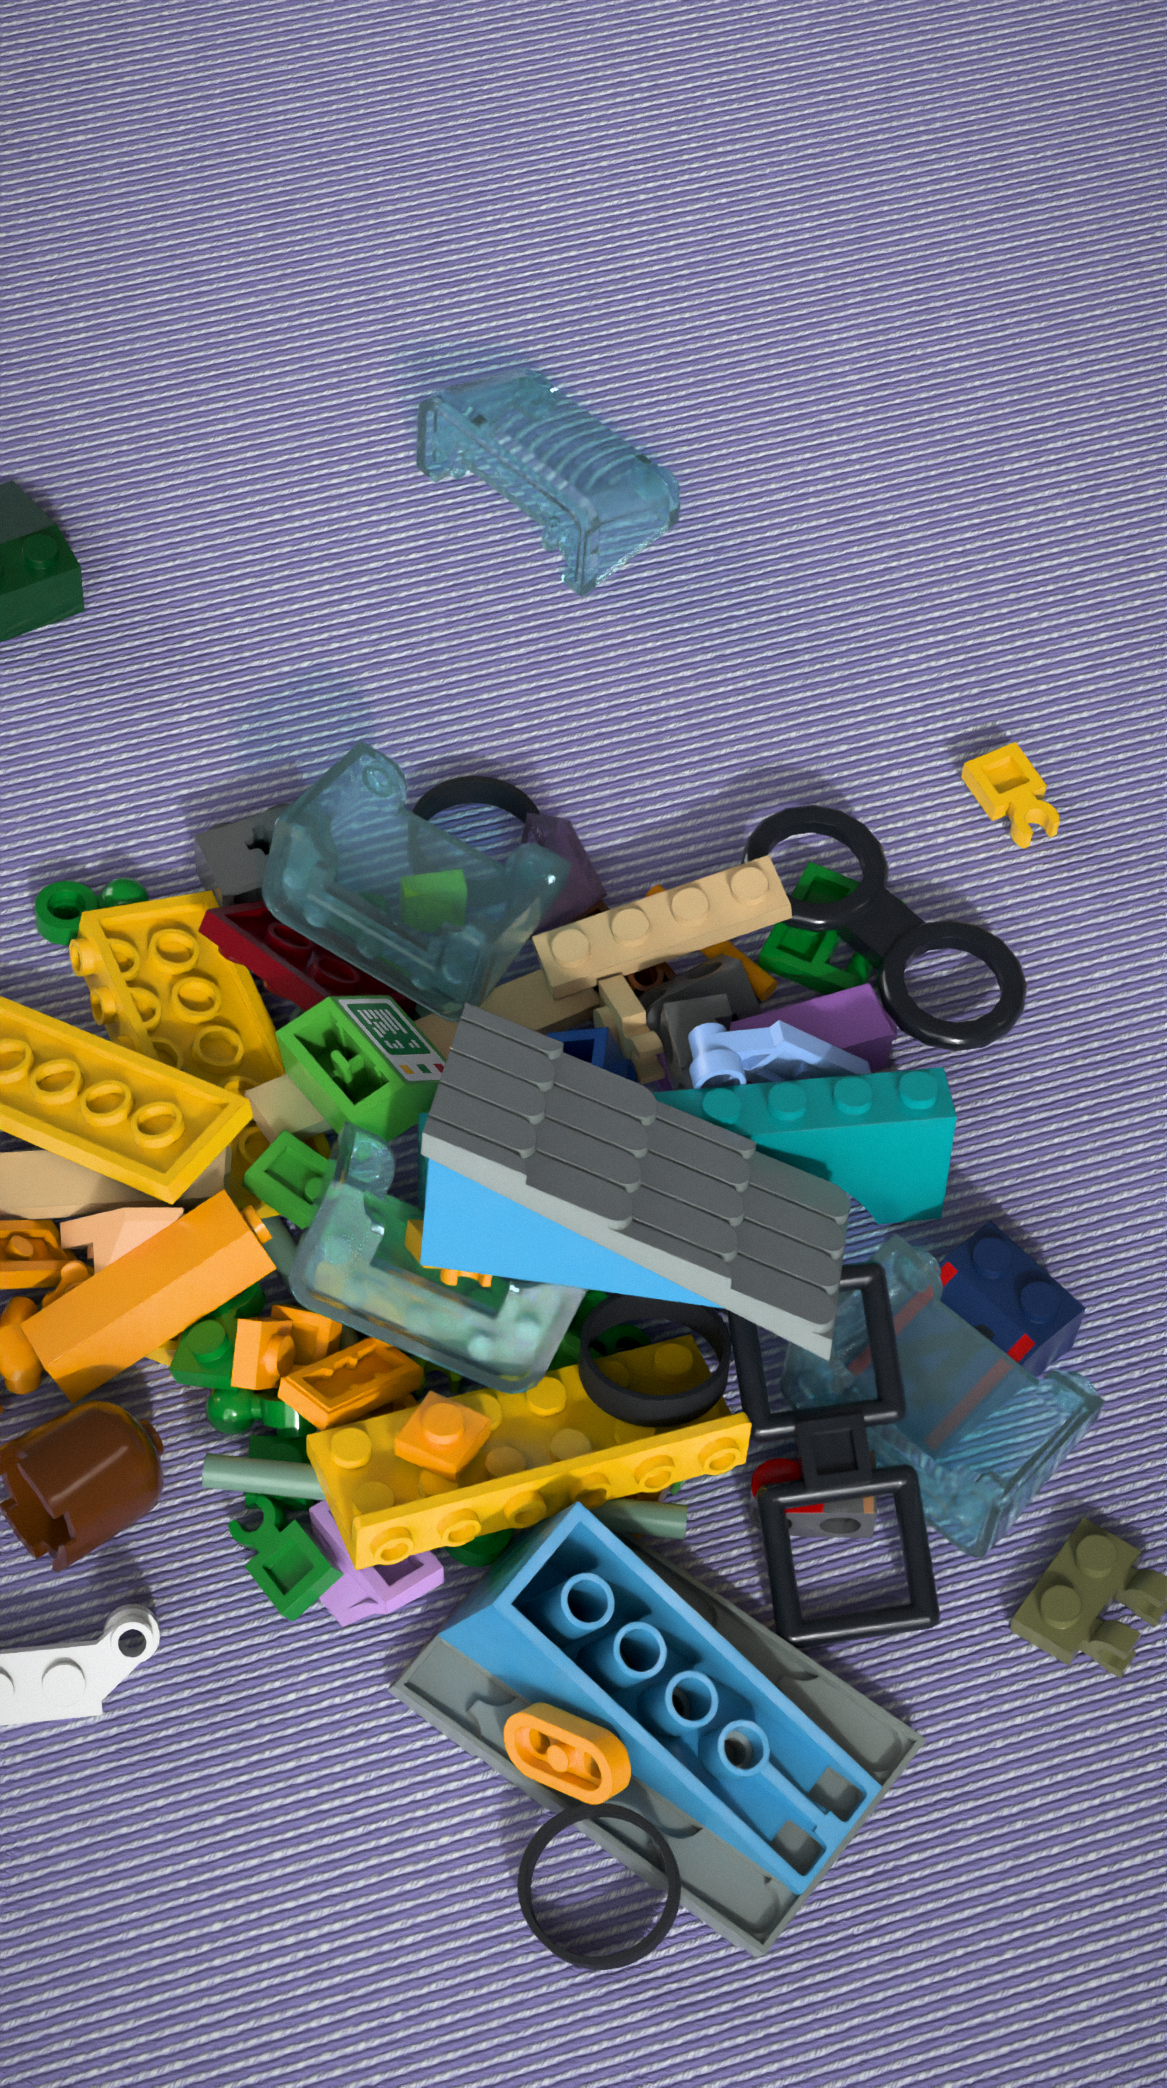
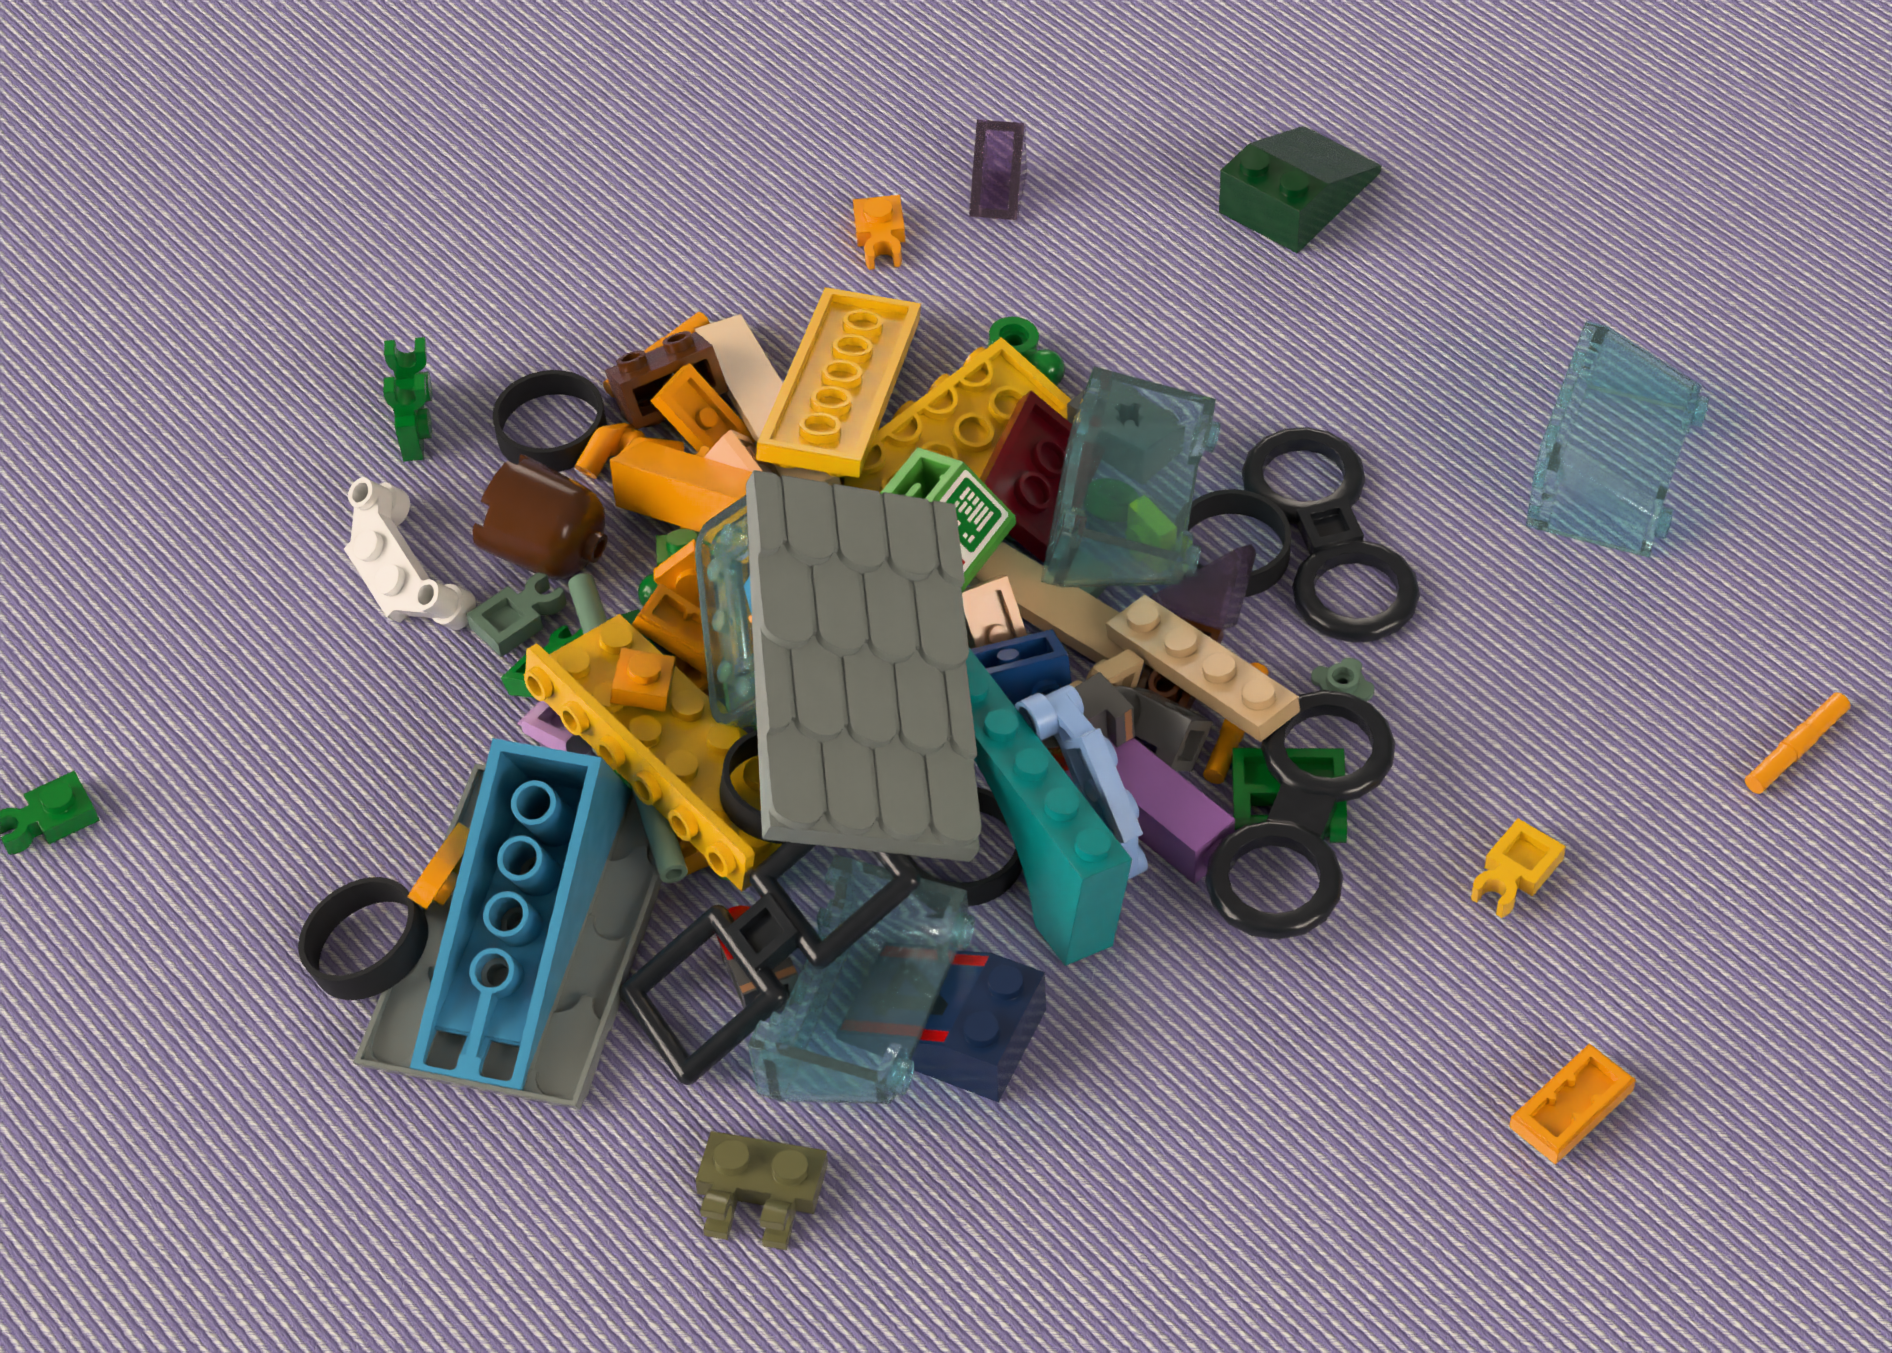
camera: 75 degrees right, 5 degrees down
none -> sand green plate [466,572,567,657]
none -> black bar [1241,427,1420,643]
none -> sand green plate [1311,658,1374,701]
none -> light orange piece [1745,692,1851,794]

